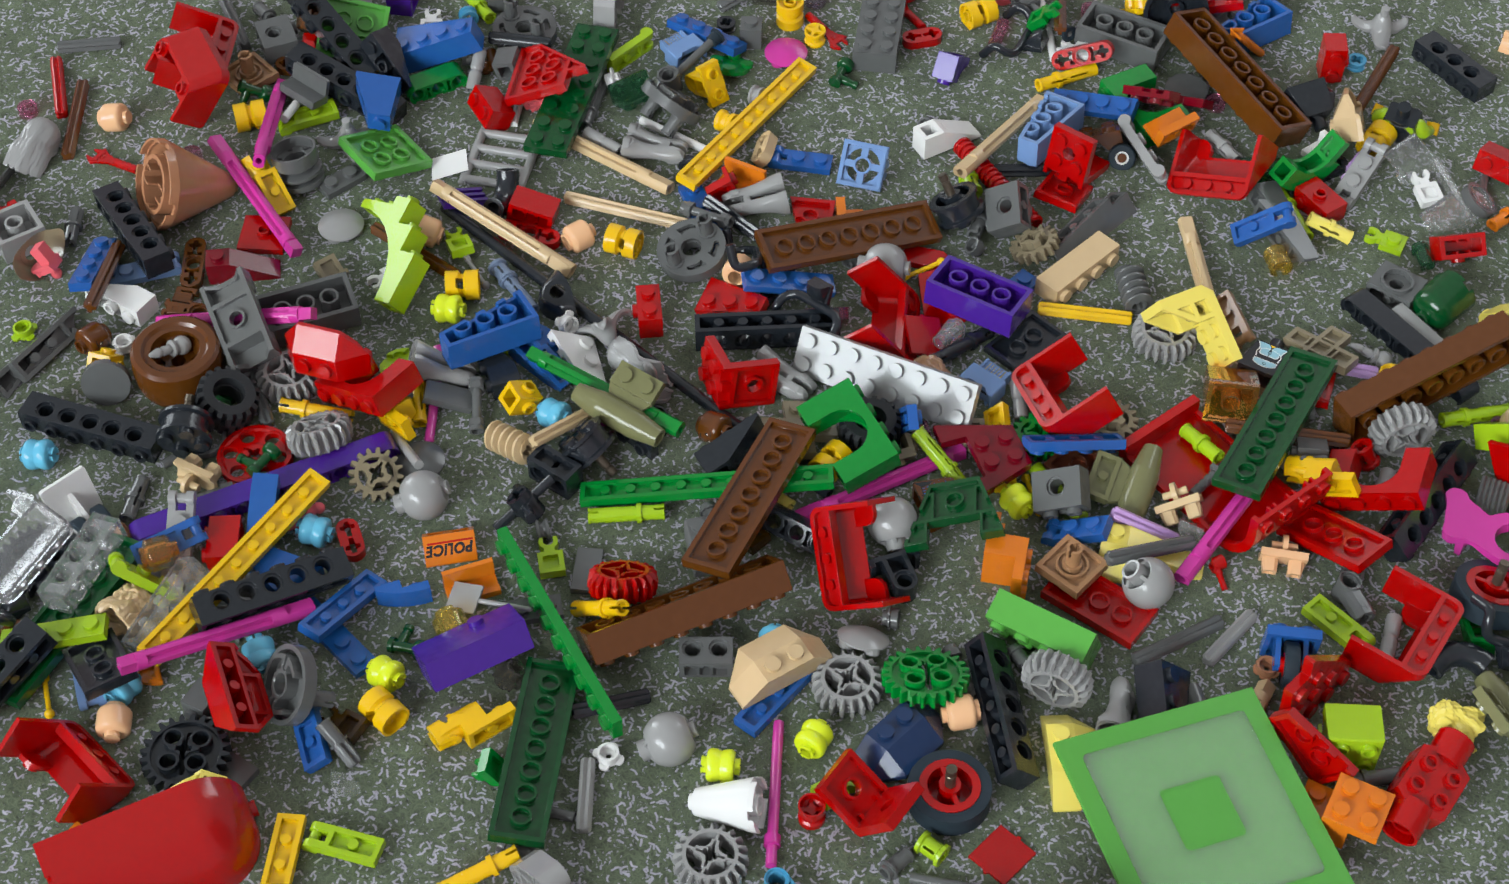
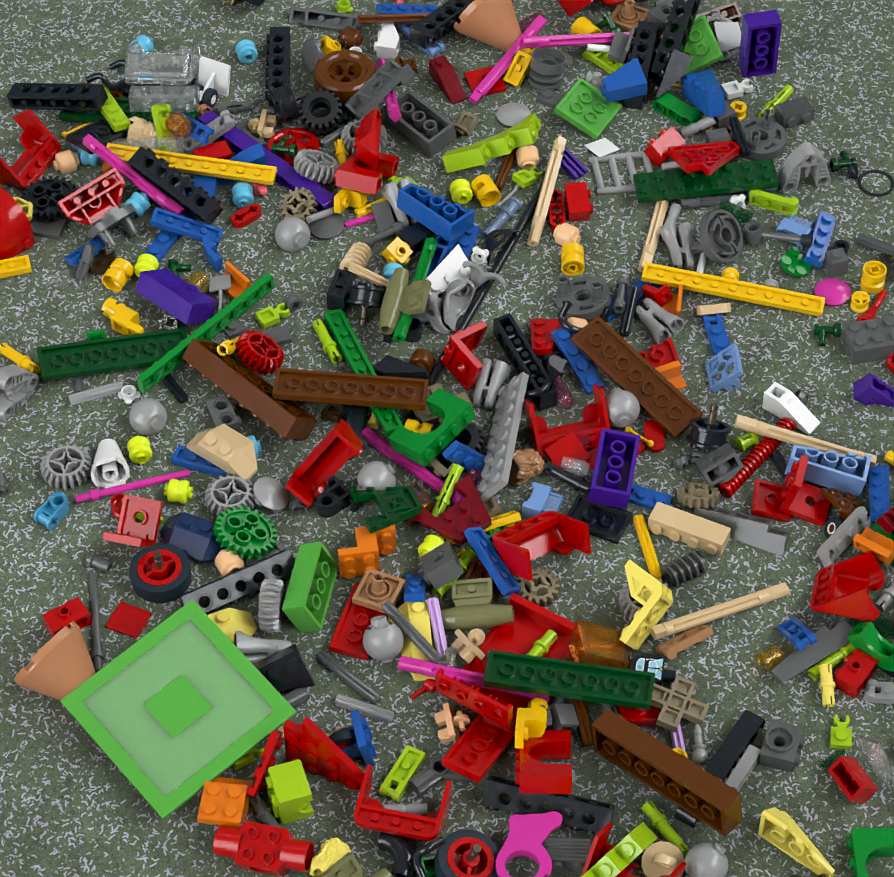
camera: 70 degrees right, 0 degrees up
light grey bar [149,335,192,358] -> none
reddish brown beam [180,237,208,291] -> none
lime plate [301,821,386,868] -> none
orange panel [422,526,478,568] -> none
dark azure bush [458,6,479,23] -> none
black cylinder [483,168,519,218] -> none
black bar [493,474,556,530] -> none
tan axle [564,191,690,228] -> none
red brick [632,284,664,339] -> none
yellow pin [684,58,730,109] -> none
lime bush [913,830,951,868] -> none
red bush [1350,438,1381,471] -> none
light grey gear [1367,401,1437,458] -> none
dark green cylinder [1412,270,1476,329] -> none

